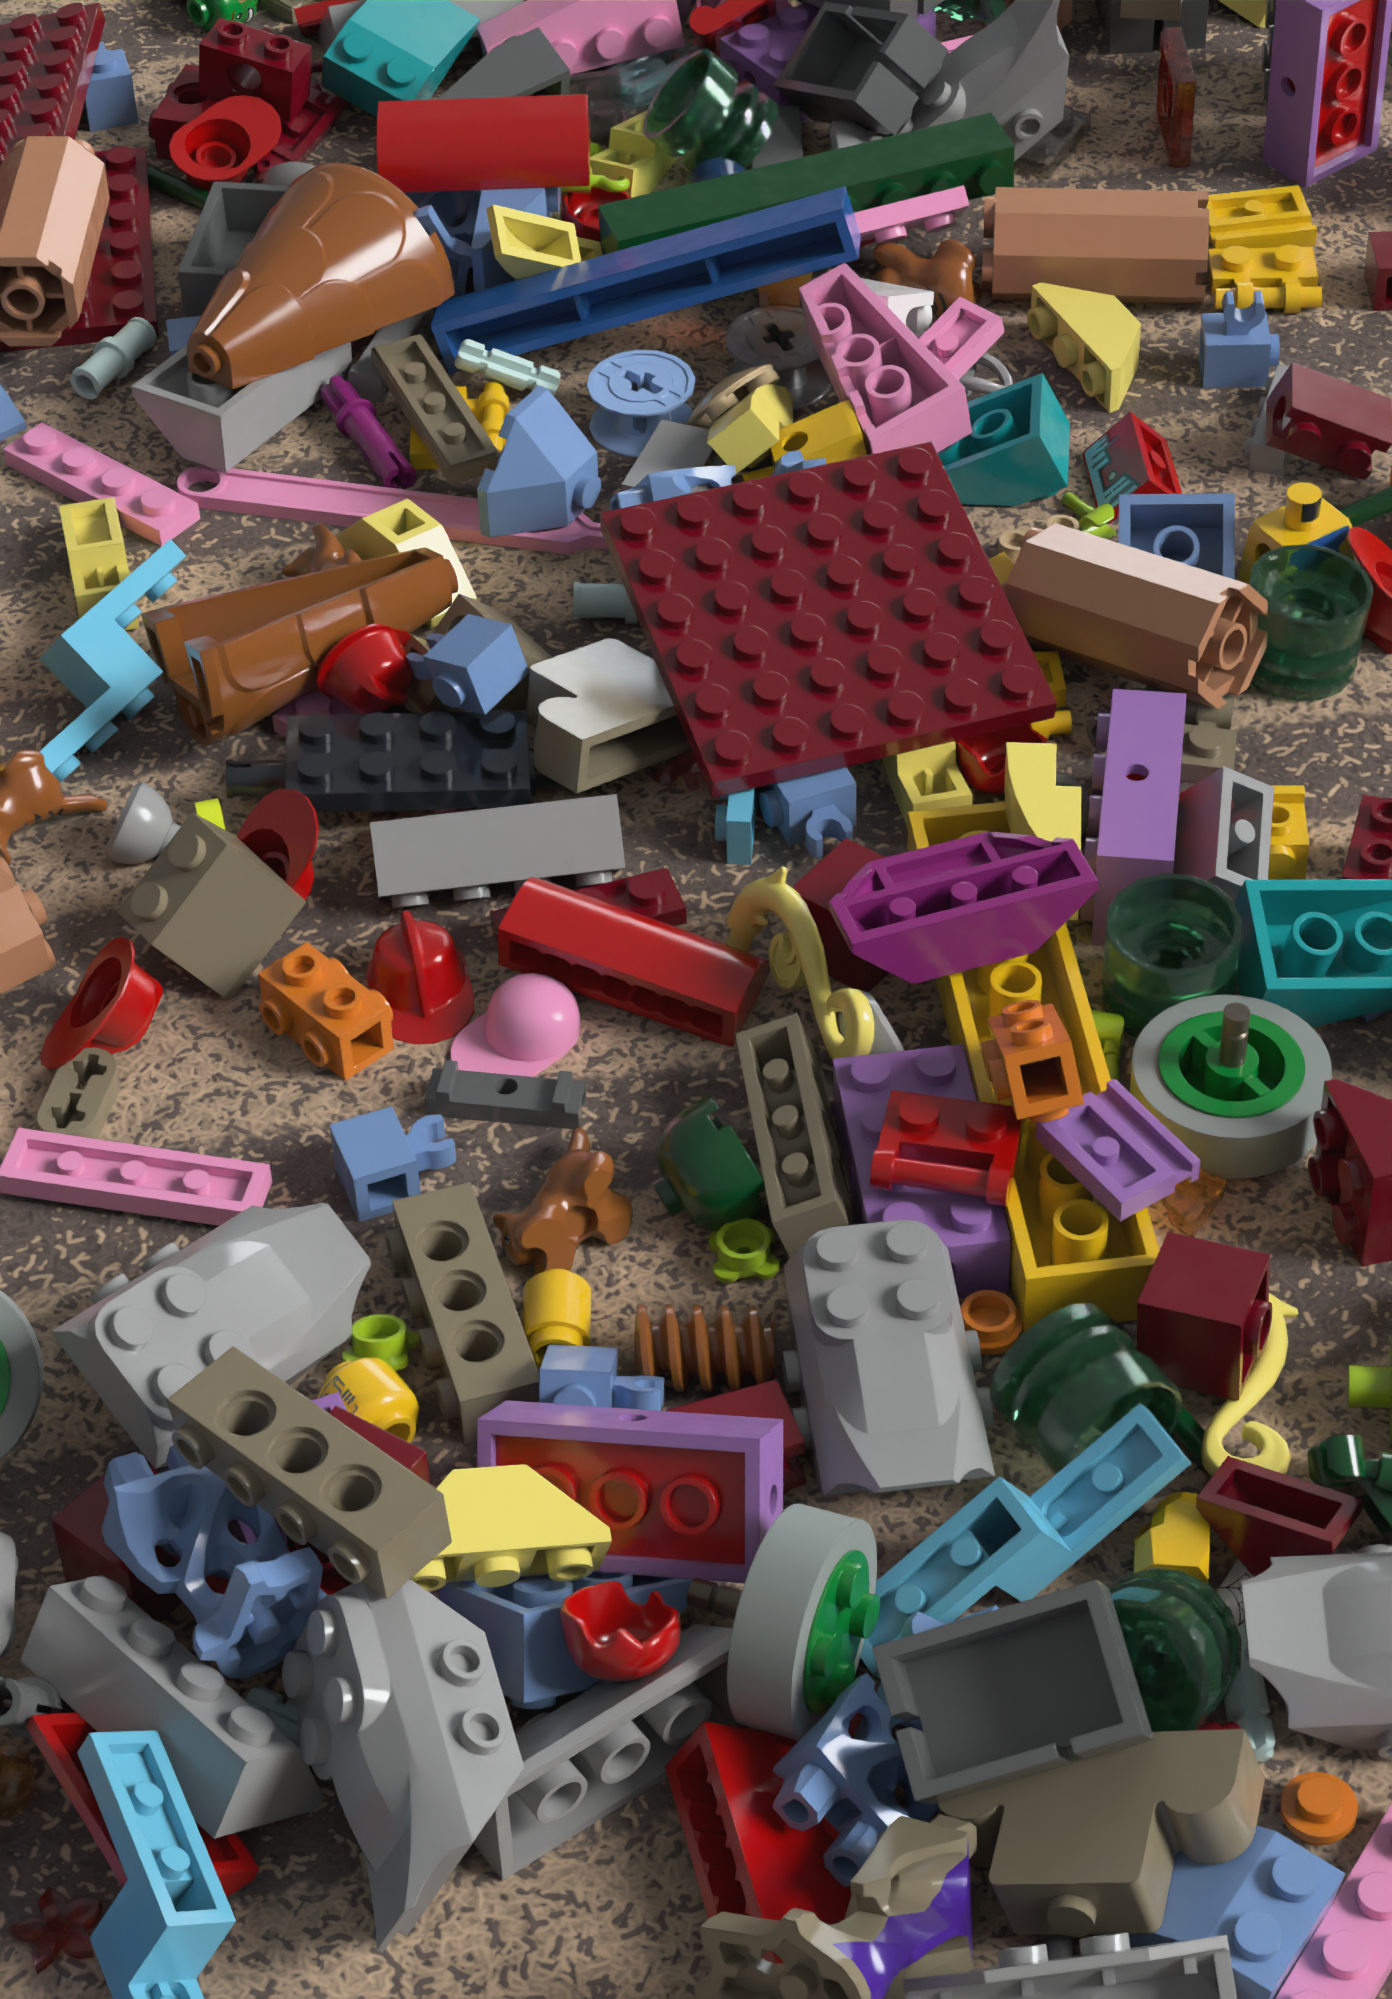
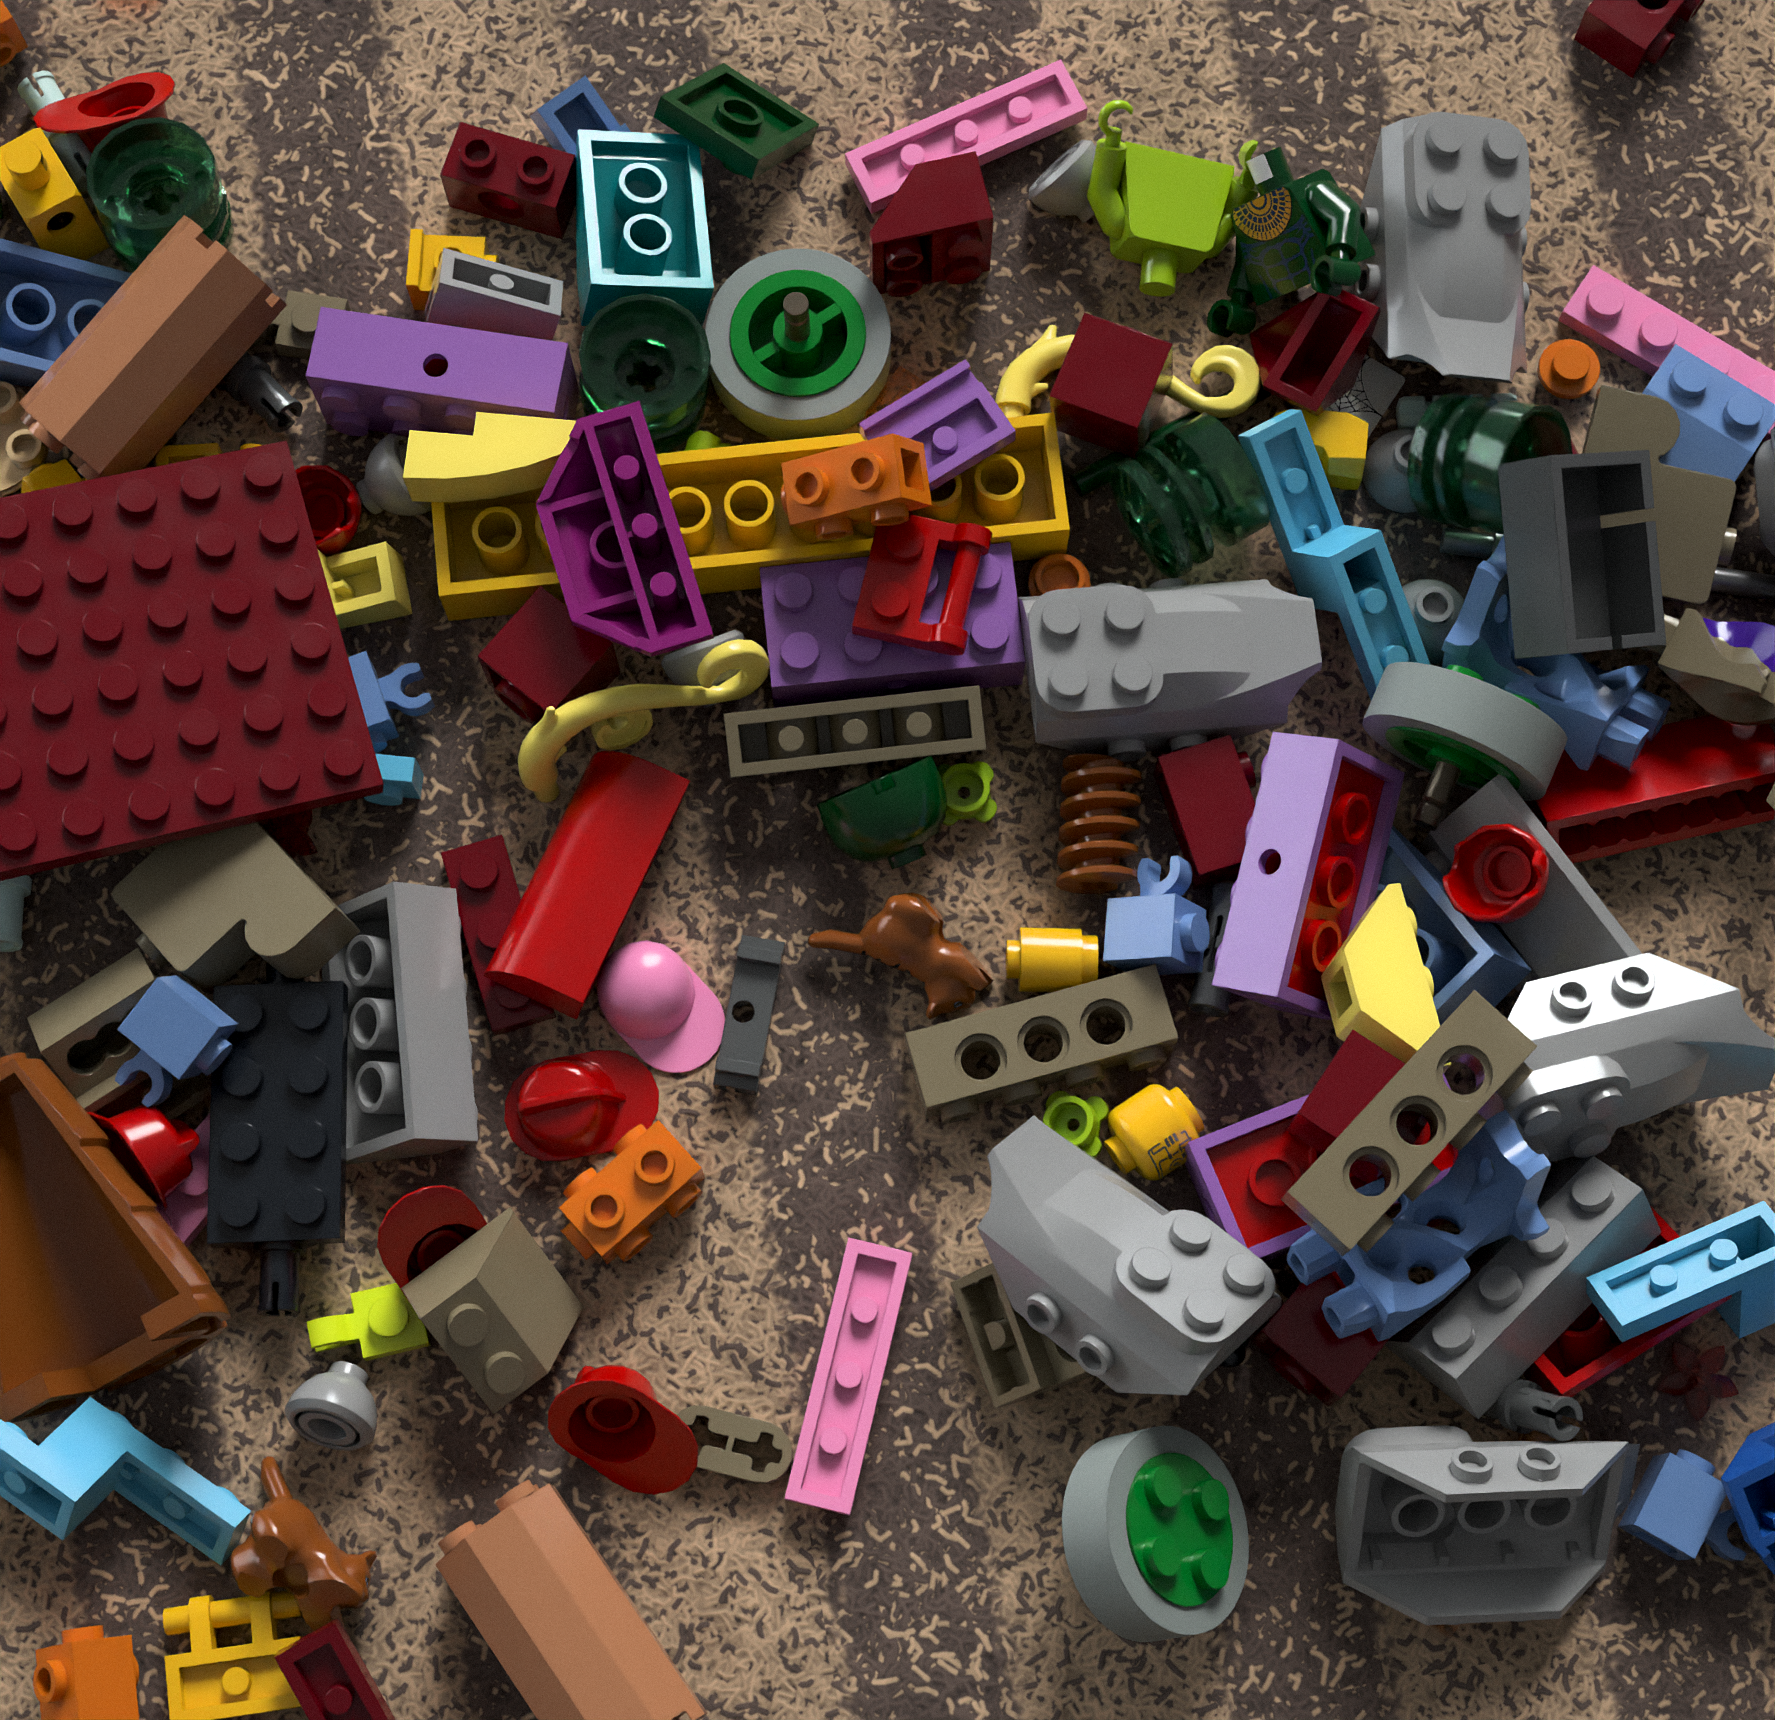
camera: 90 degrees left, 30 degrees up
medium blue brick [329,1106,457,1222] -> none

